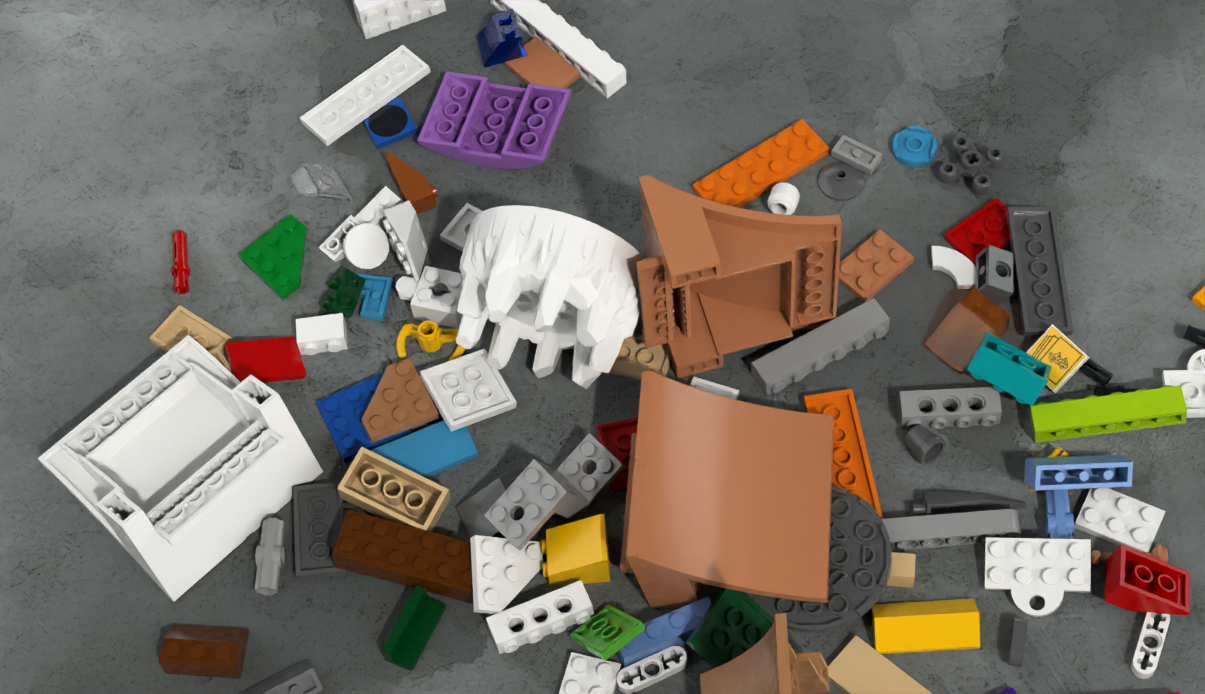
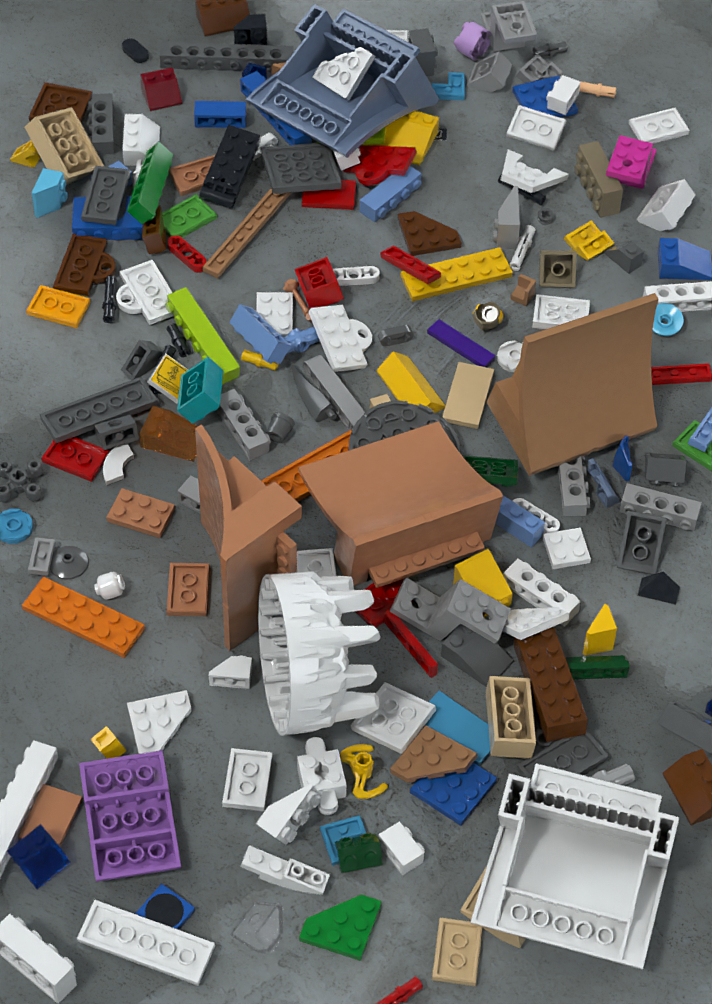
camera: 125 degrees left, 5 degrees down
red tile [225,336,306,383] -> none
white tile [343,223,389,269] -> none
dark orange slope [384,152,438,214] -> none
bright green tile [569,605,646,661] -> none
none -> yellow brick [90,726,127,759]
none -> dark grey slope [121,340,163,380]
none -> white plate [127,690,191,754]
none -> red tile [384,608,438,678]
none -> yellow slope [583,604,617,656]

